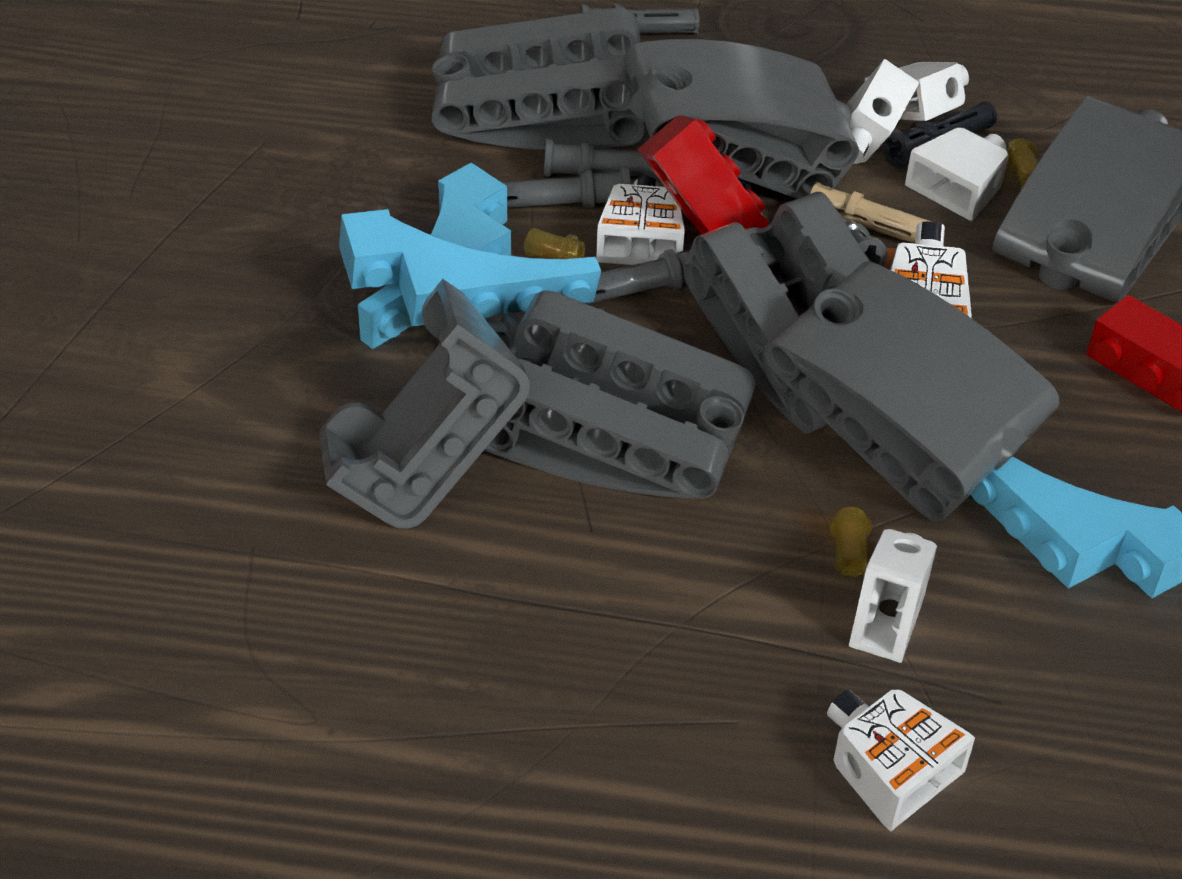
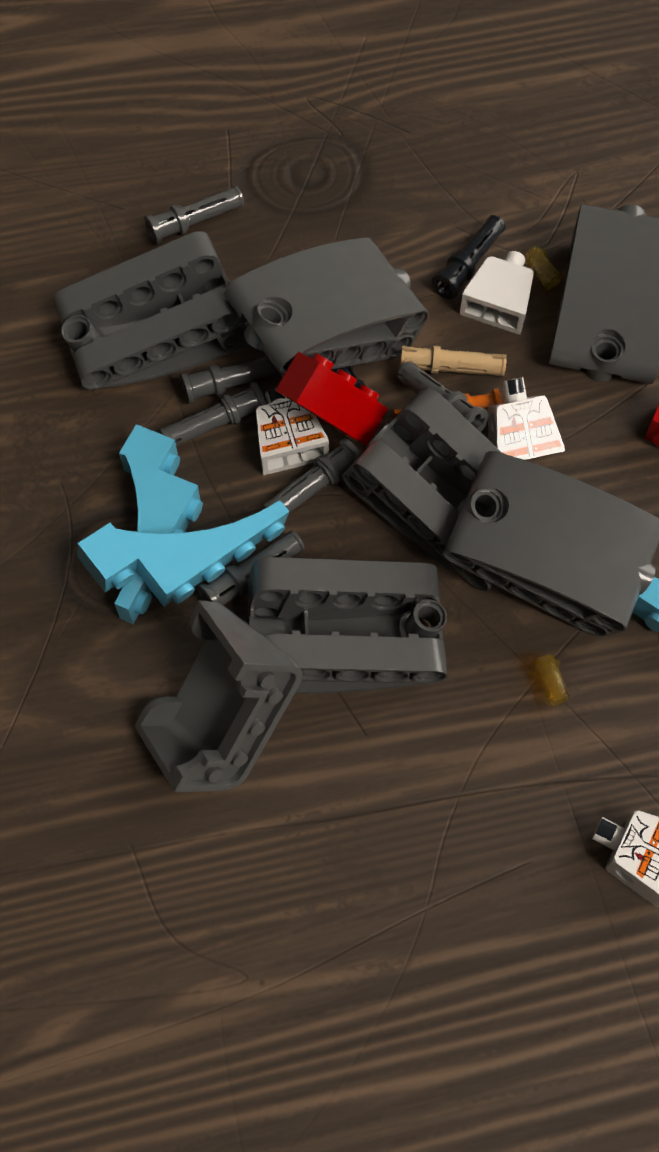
camera: 20 degrees left, 20 degrees up
clear yellow pin [524,228,585,259] -> none
white torso [847,59,919,164] -> none
white torso [849,529,937,663] -> none
white torso [865,62,969,121] -> none

